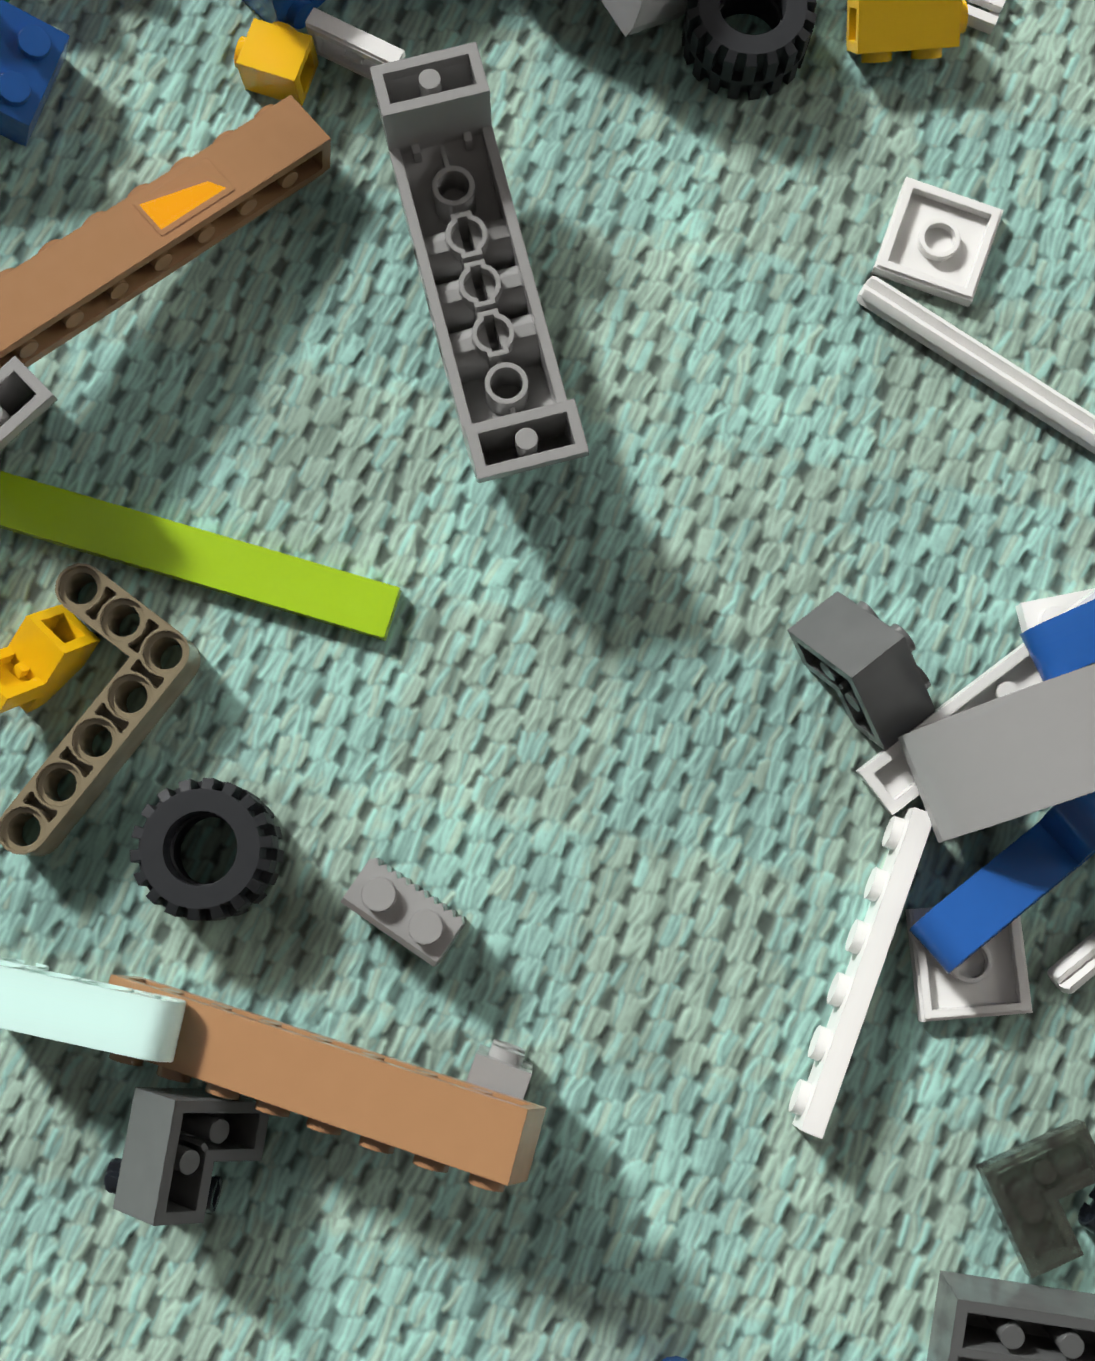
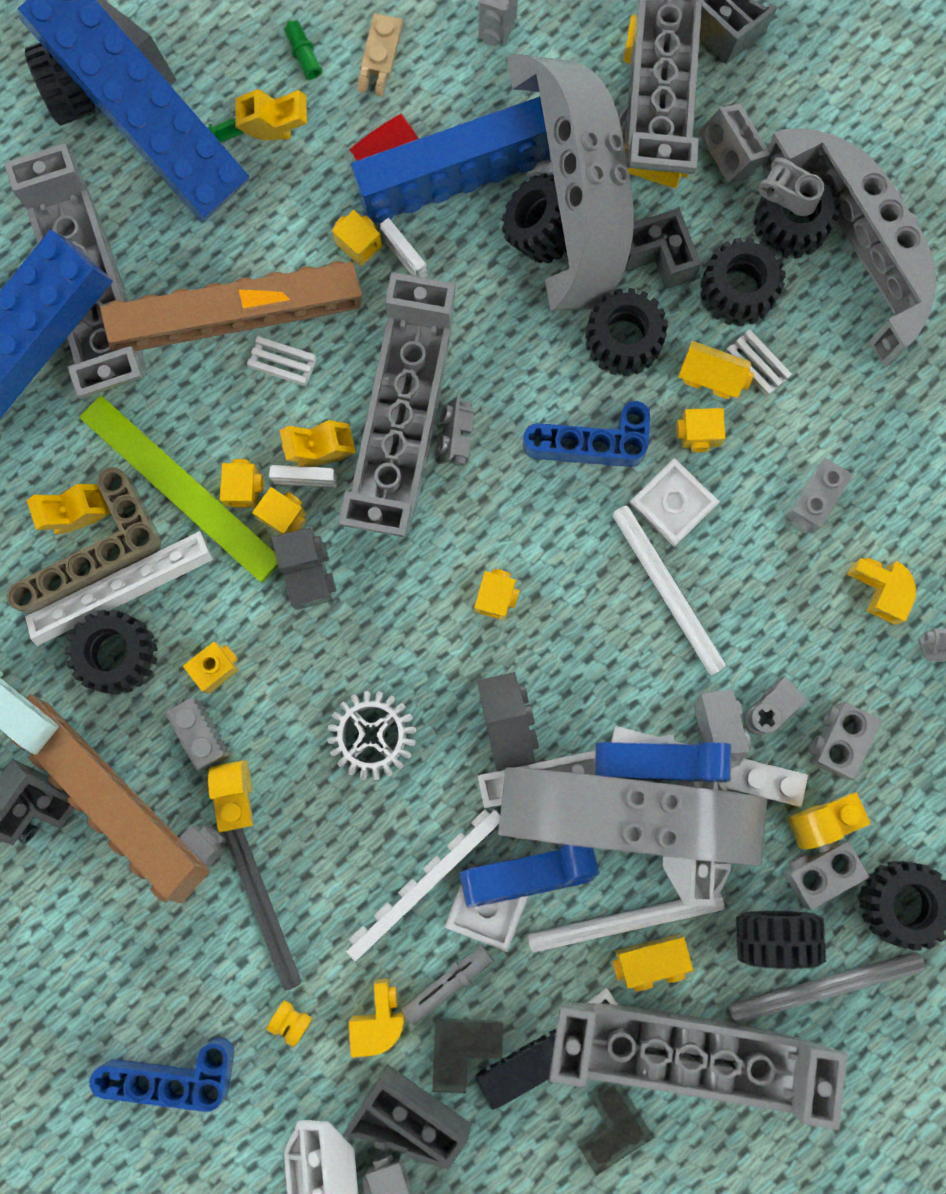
camera: 30 degrees right, 0 degrees up
none -> white plate [25,531,213,646]
none -> yellow brick [183,642,240,694]
none -> yellow brick [208,760,254,833]
none -> dark grey axle [214,809,301,991]
none -> yellow brick [220,459,264,508]
none -> white tile [247,336,317,387]
none -> yellow brick [252,487,306,535]
none -> yellow wheel [266,1000,313,1048]
none -> white tile [269,465,337,488]
none -> dark grey brick [272,528,337,610]
none -> yellow brick [279,420,356,467]
none -> white gear [327,691,416,780]
none -> yellow brick [349,978,405,1058]
none -> light grey pin [401,944,494,1026]
none -> light grey hinge [437,396,474,466]
none -> yellow brick [474,569,520,621]
none -> blue beam [523,401,650,467]
none -> yellow brick [676,408,726,453]

